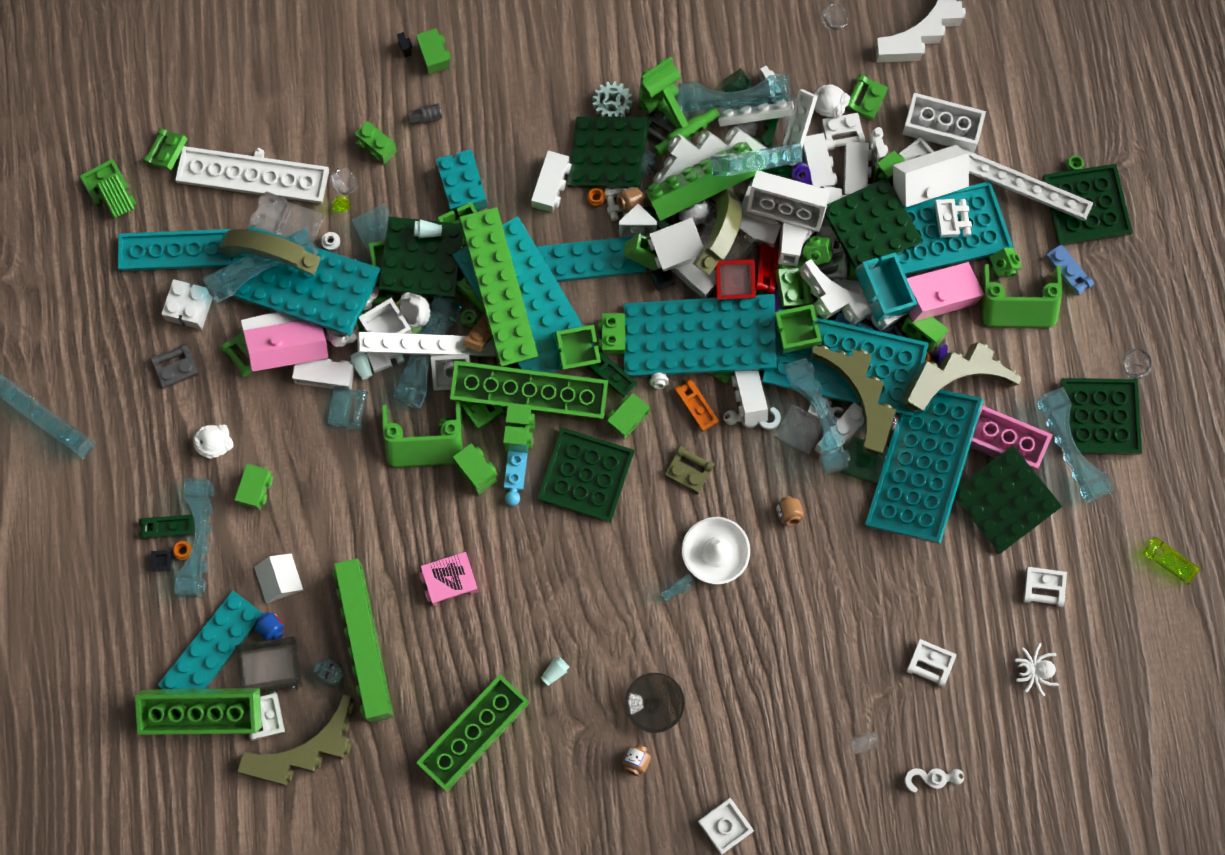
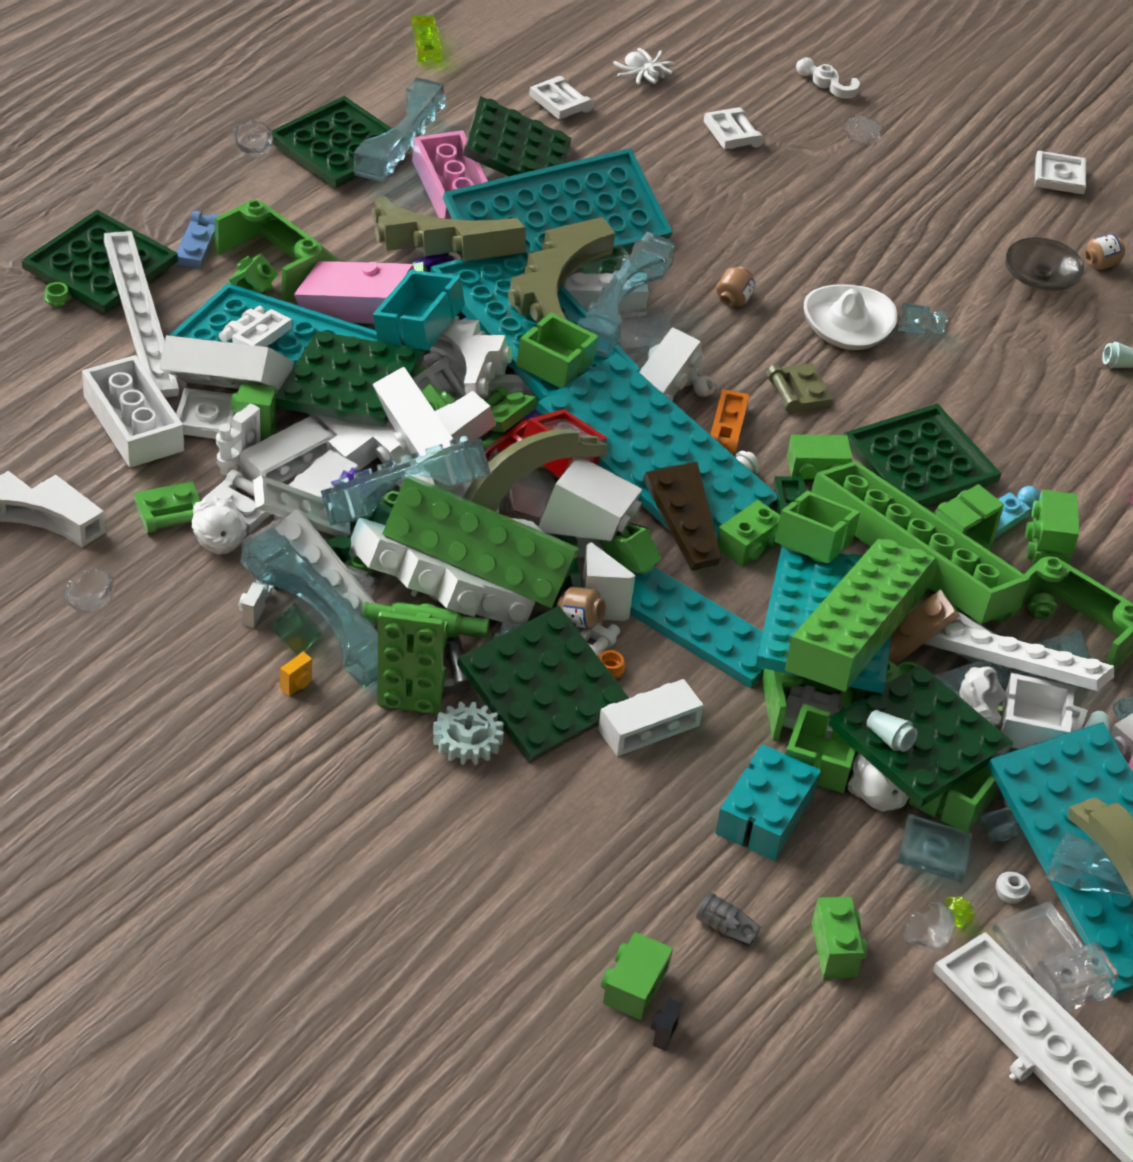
camera: 140 degrees left, 30 degrees down
none -> light orange plate [280,652,312,696]
none -> dark brown wing [643,461,721,571]

